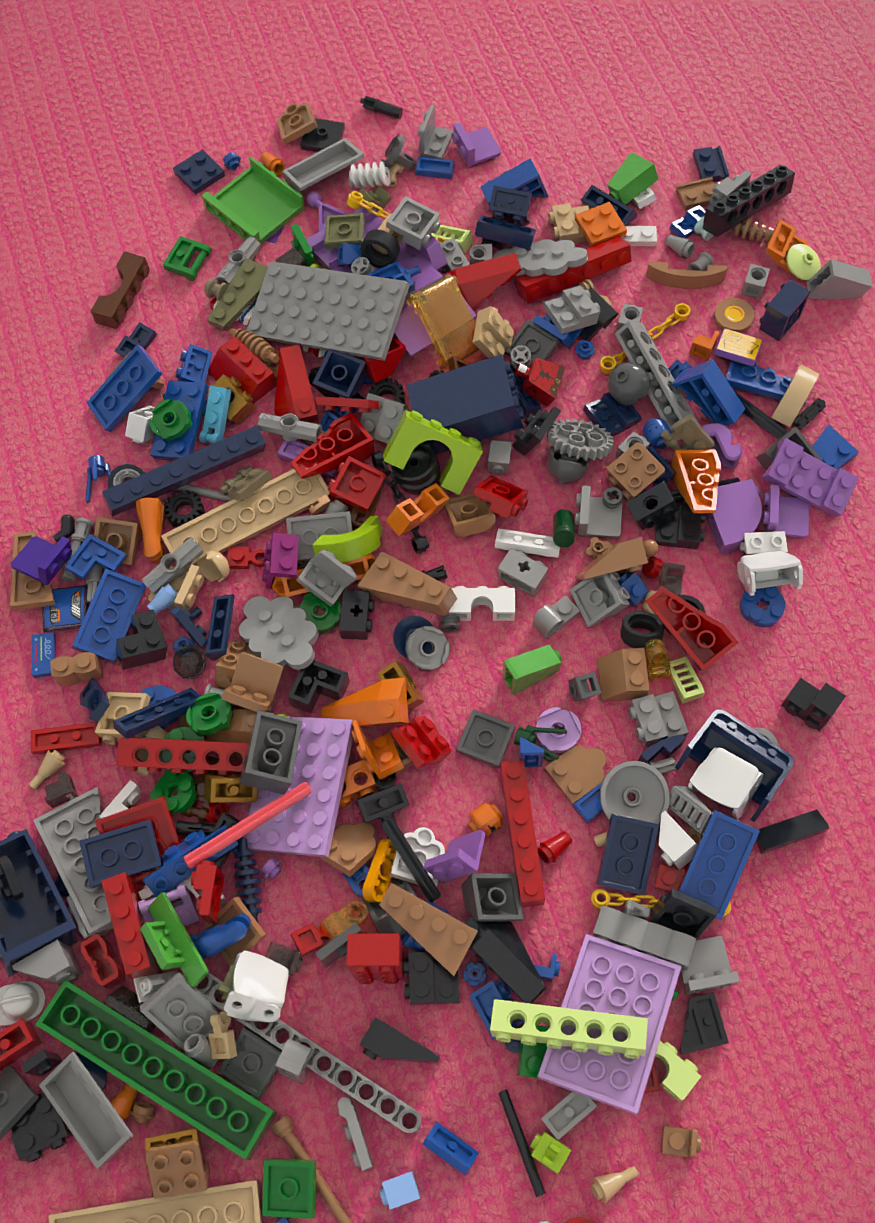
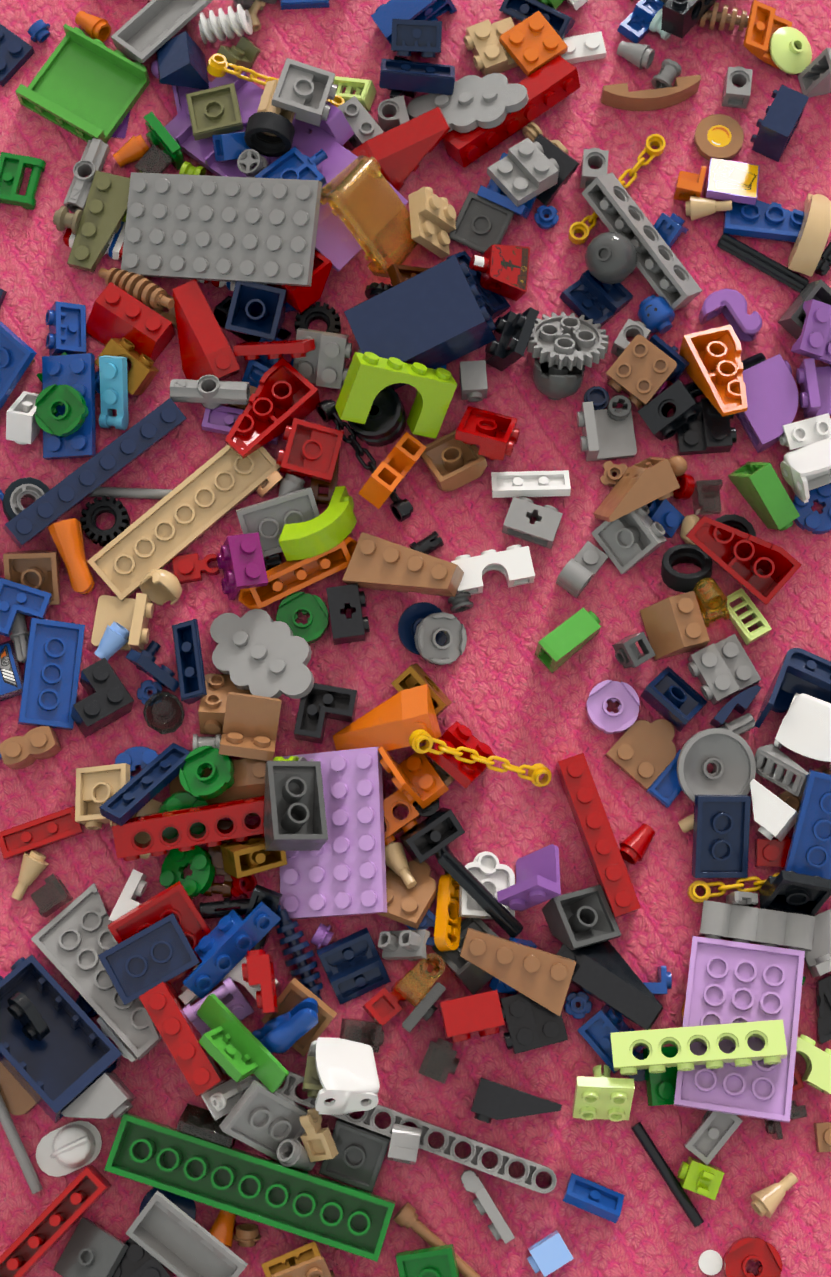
camera: 15 degrees left, 10 degrees up
black plate [21,1050,62,1077] -> none
dark blue slope [80,678,110,723] -> none
red brick [81,934,125,989] -> none
light grey piece [142,537,204,594] -> none
coral axle [184,782,312,869] -> none
dark tan plate [218,466,272,501] -> none
light grey bracket [296,550,357,607] -> none
dark grey plate [456,709,515,768] -> none
orange head [467,802,503,838] -> none
light grey wheel [511,345,531,369] -> none
dark green plant [514,725,567,762] -> none
blue slope [519,737,544,767] -> none
dark green piece [553,509,575,548] -> none
dark tan plate [661,414,714,451] -> none
blue wedge [671,359,745,426] -> none
none -> orange cone [113,134,151,168]
none -> dark blue slope [156,31,209,90]
none -> dark blue slope [316,927,391,1005]
none -> light grey hips [378,929,430,961]
none -> tan cone [385,842,417,889]
none -> yellow piece [409,729,552,787]
none -> clear smoke brick [418,1038,460,1084]
none -> yellowish green plate [572,1065,635,1122]
none -> dark blue plate [584,386,609,410]
none -> dark blue slope [641,666,707,732]
none -> tan cone [686,196,732,221]
none -> bright green slope [728,462,800,531]
none -> clear smoke bracket [764,1100,808,1140]

